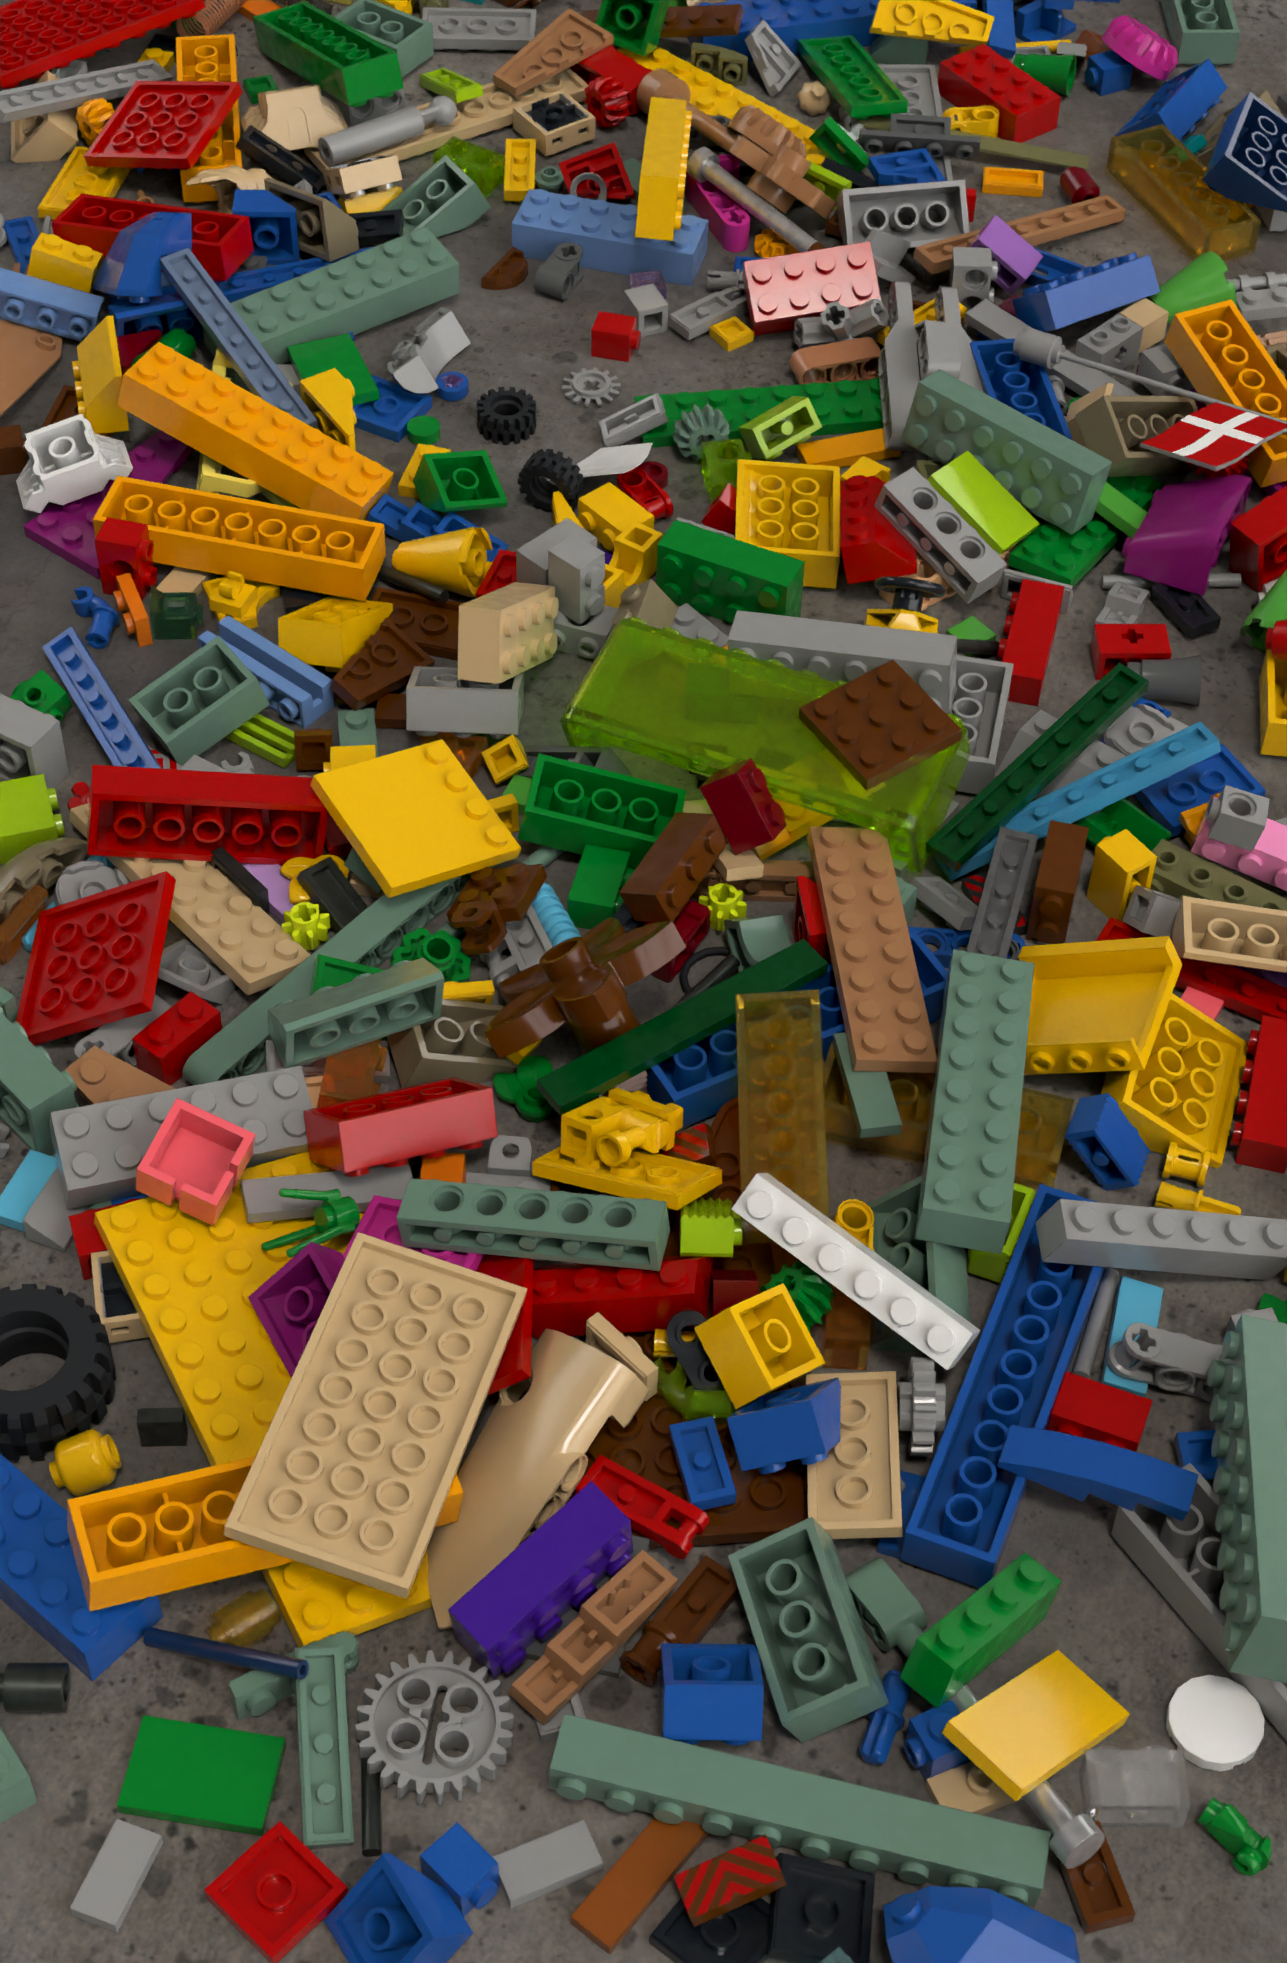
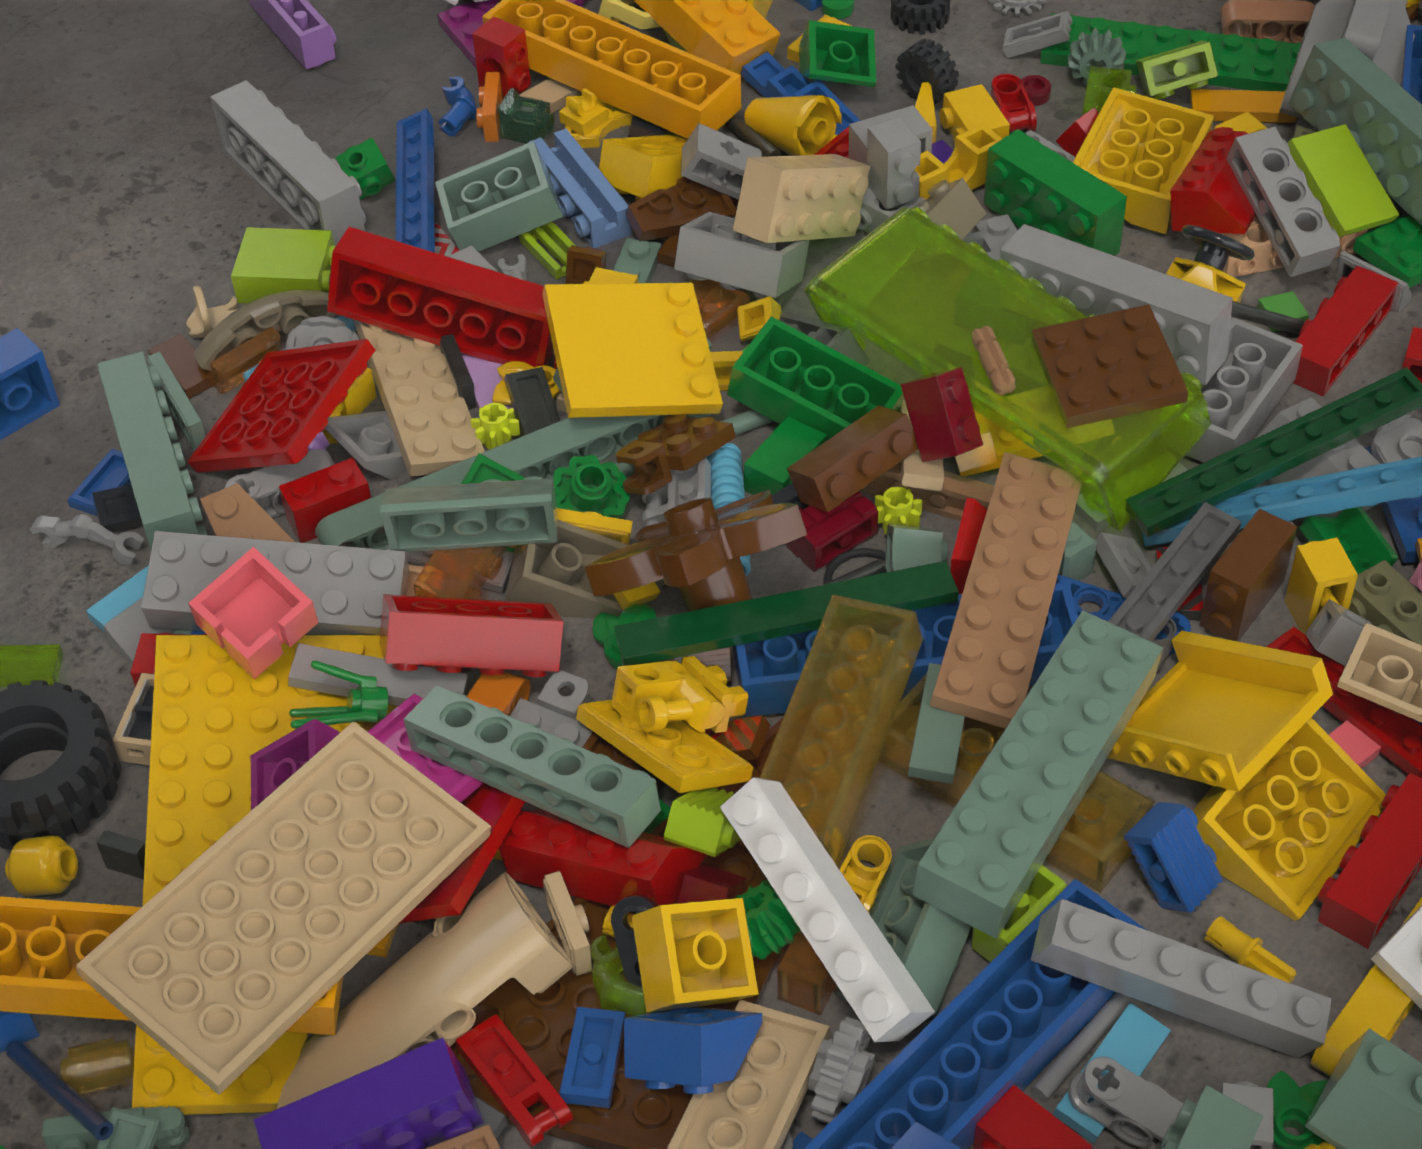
camera: 25 degrees right, 0 degrees up
white sticker [547,443,653,481] -> none
yellow bush [1162,1141,1212,1188] -> none
none -> light grey brick [681,123,761,200]
none -> medium nougat axle [971,326,1016,396]

